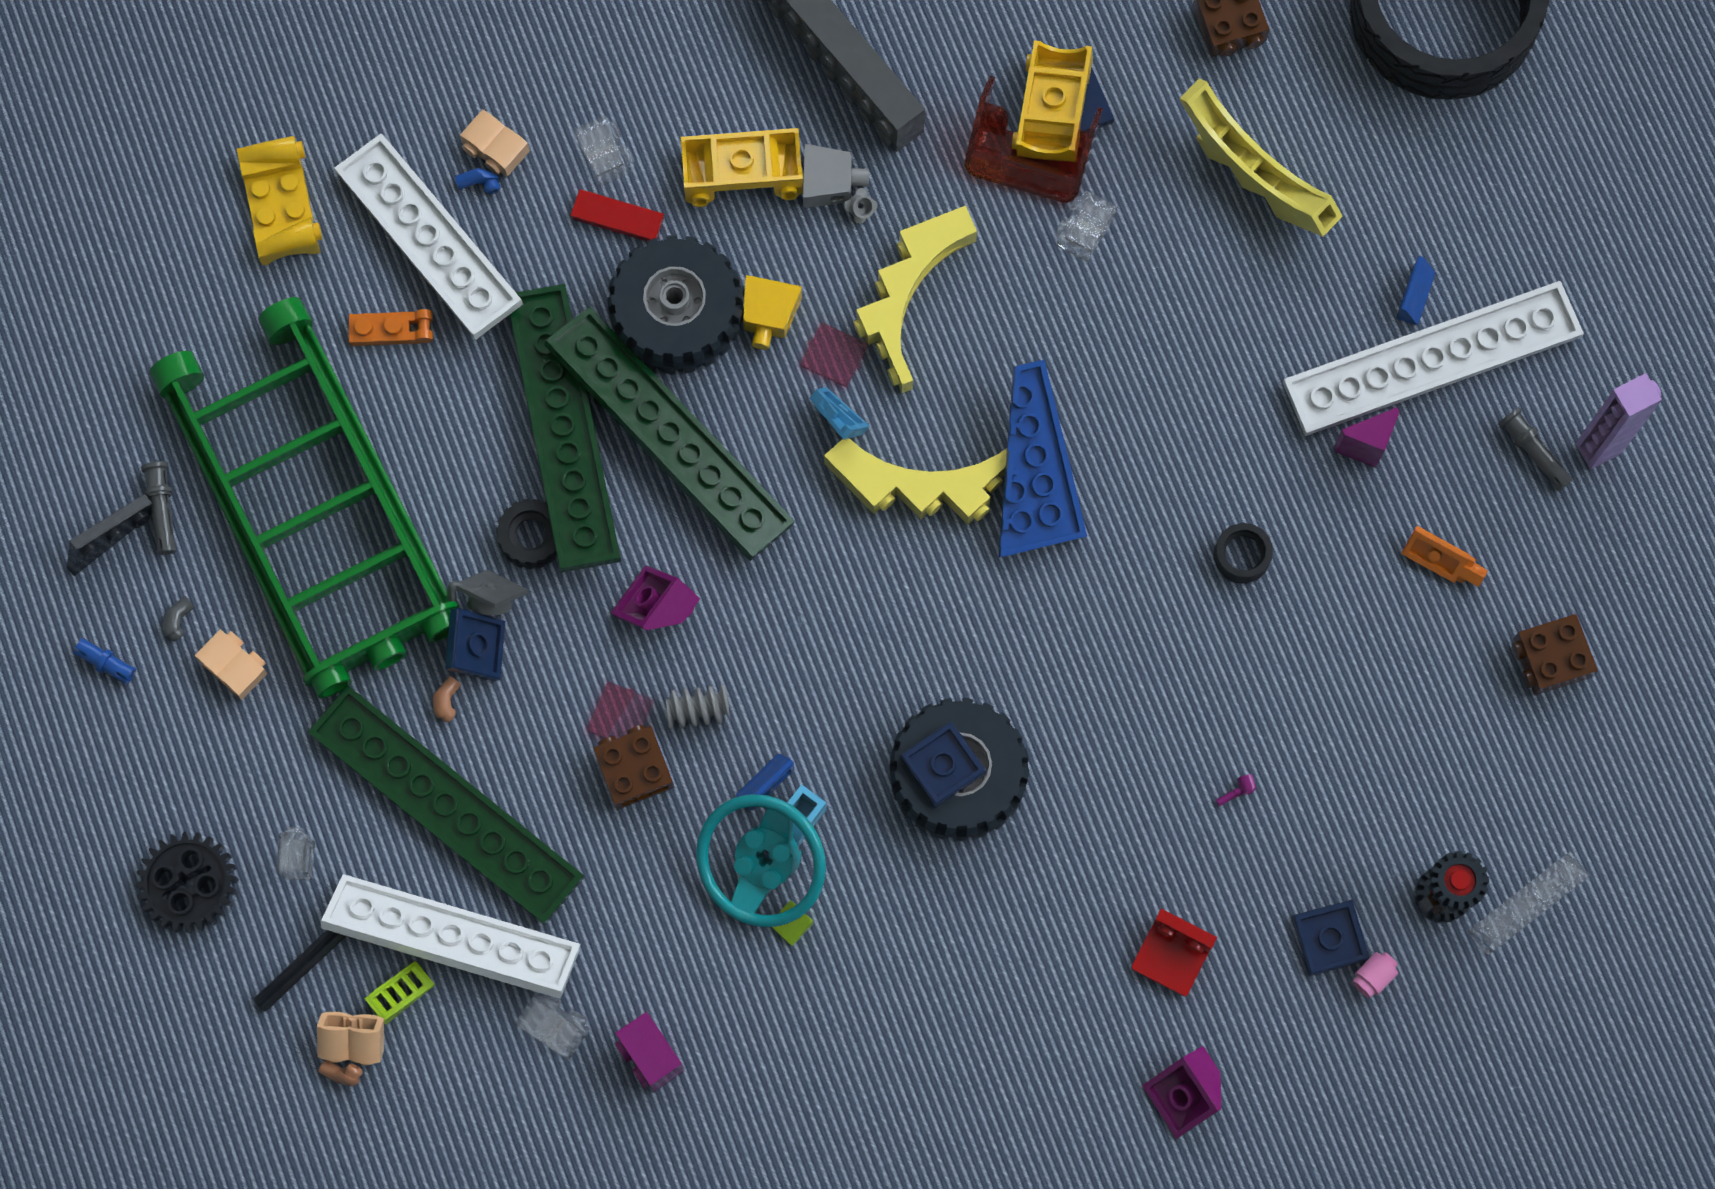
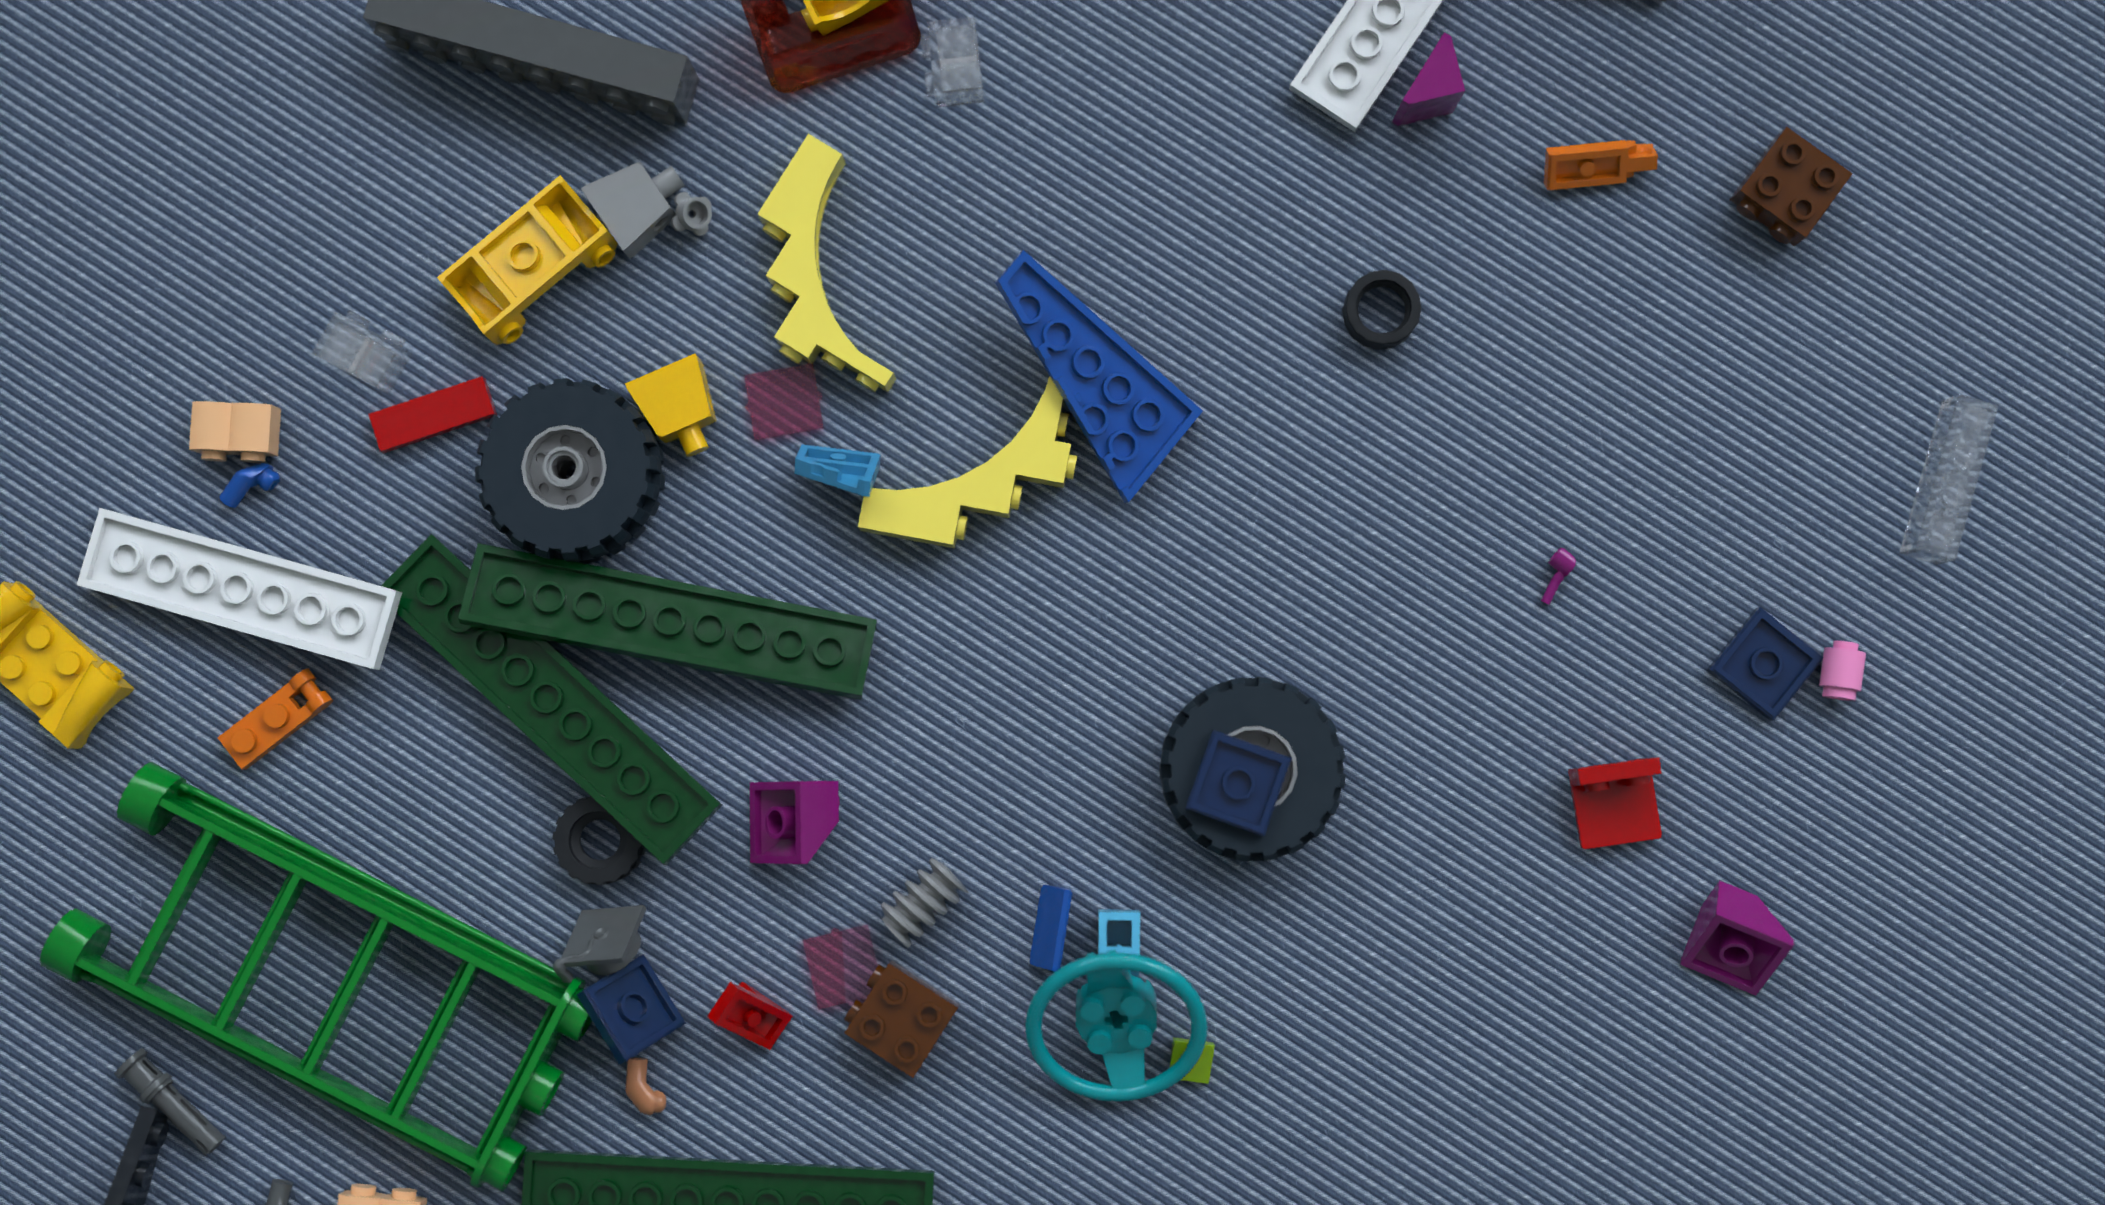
camera: 30 degrees left, 10 degrees up
black plate [1414,851,1489,923] -> none
none -> red slope [707,982,793,1050]

